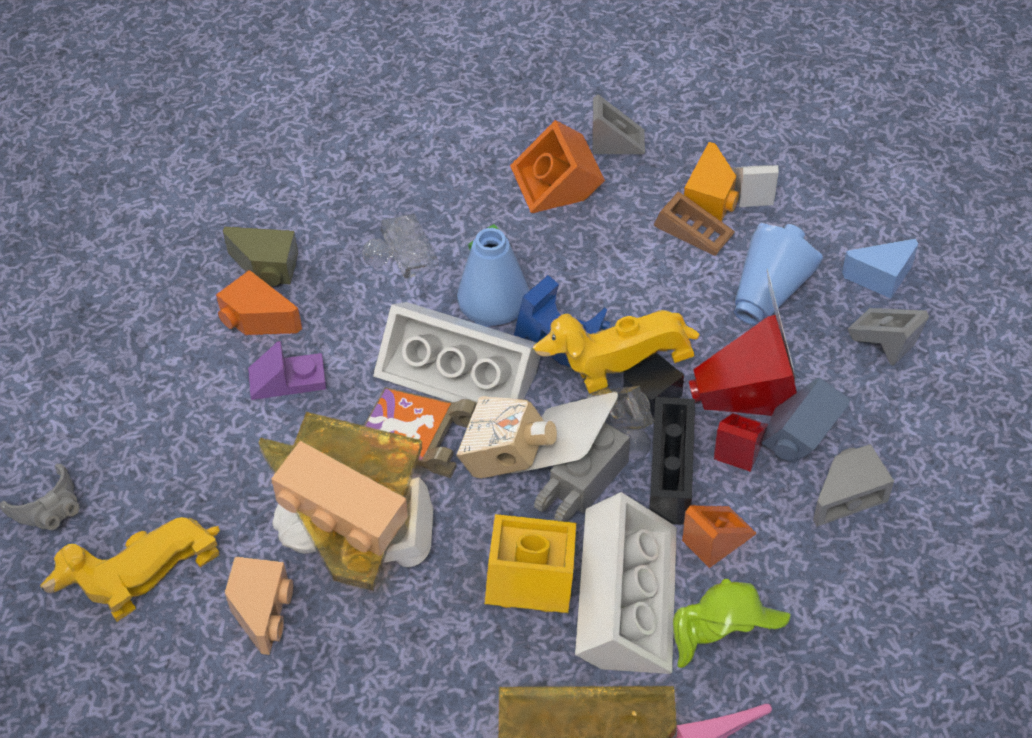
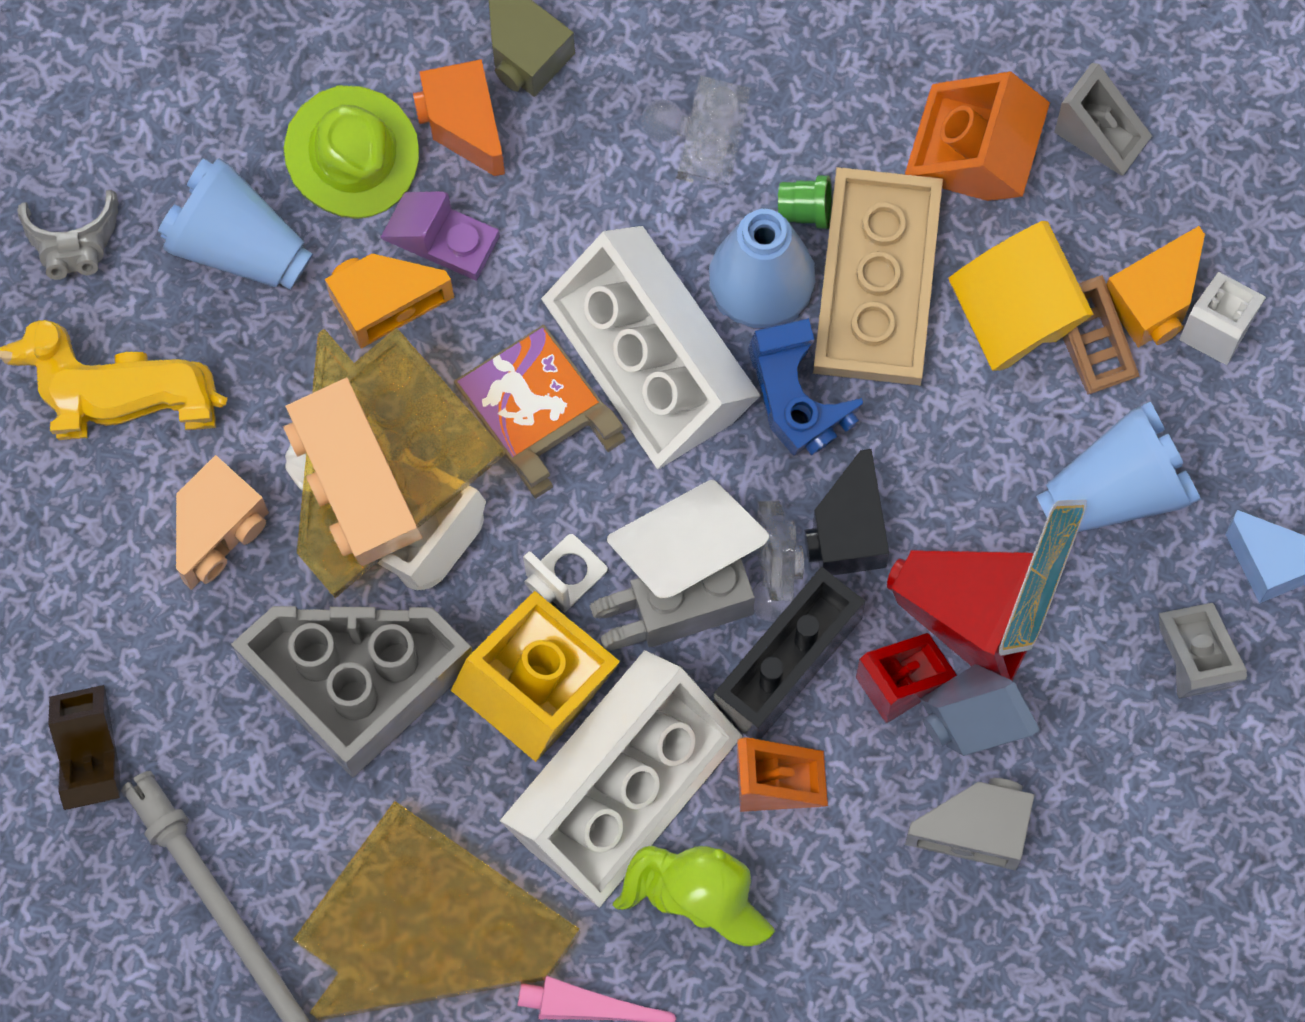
camera: 35 degrees right, 20 degrees up
tan torso [457,396,557,479] -> none
yellow animal [533,310,700,394] -> none
none -> light blue cone [158,158,313,290]
none -> light grey brick [231,606,472,778]
none -> lime hat [283,85,419,219]
none -> light orange slope [325,253,454,349]
none -> white bracket [523,534,608,613]
none -> tan plate [813,167,943,386]
none -> yellow slope [948,221,1094,371]

